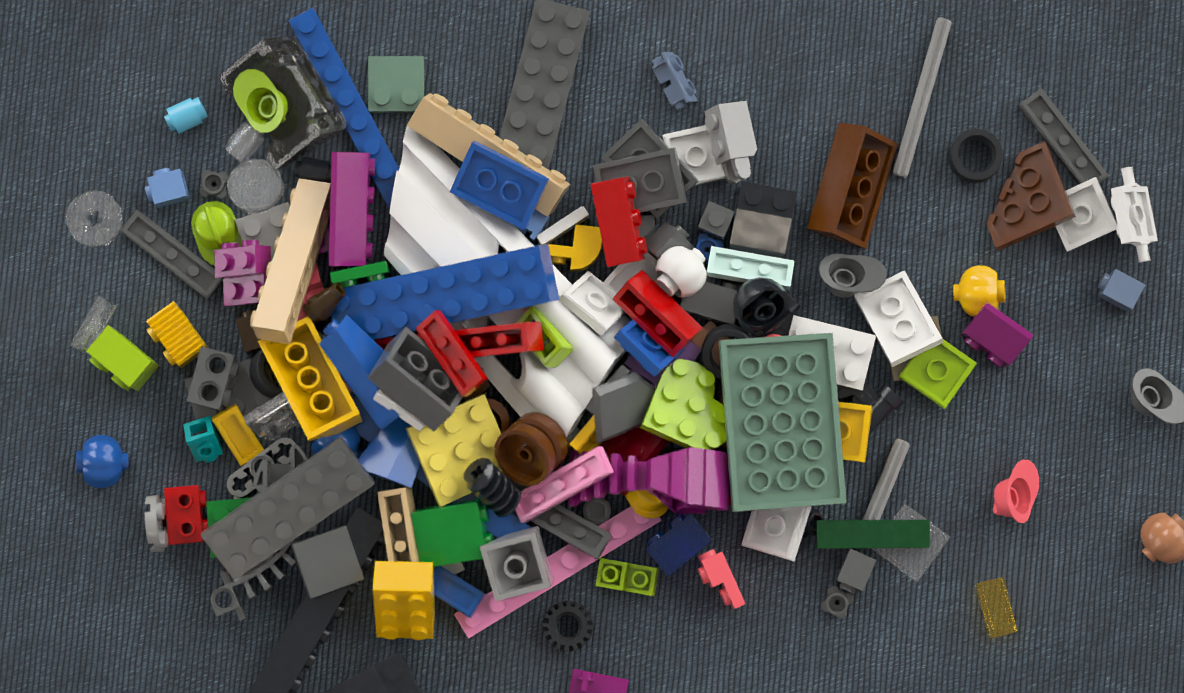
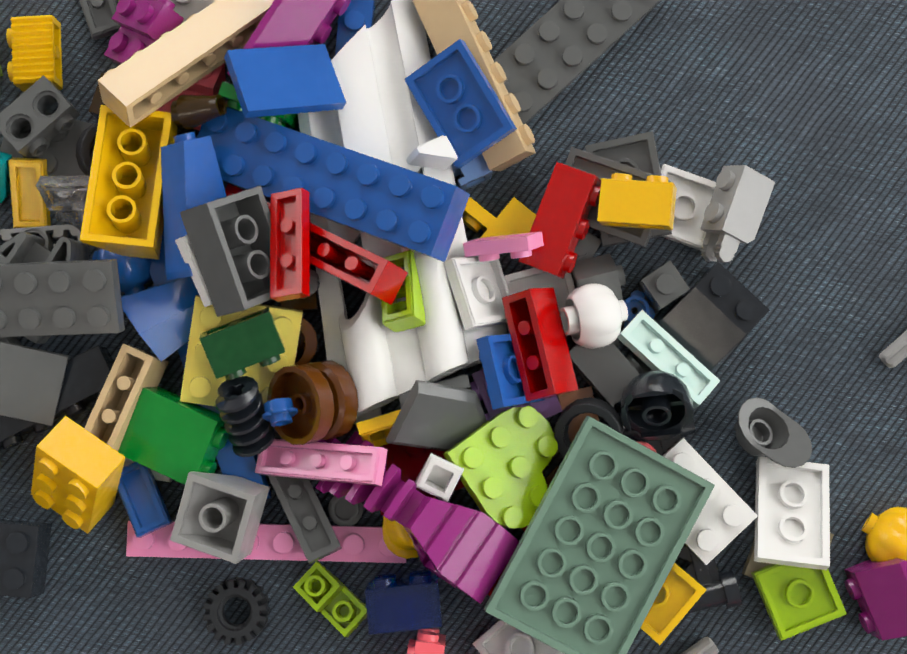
camera: 35 degrees right, 0 degrees up
white tile [537,206,589,245] -> none
sand blue hinge [652,52,698,110] -> none
reddish brown slope [807,123,898,249] -> none
none -> dark green brick [199,307,285,380]
none -> blue tile [224,44,346,118]
none -> blue plate [262,398,298,427]
none -> white slope [406,135,457,170]
none -> white slope [415,453,464,502]
none -> bright pink plate [463,231,544,262]
none -> yellow brick [597,173,677,230]

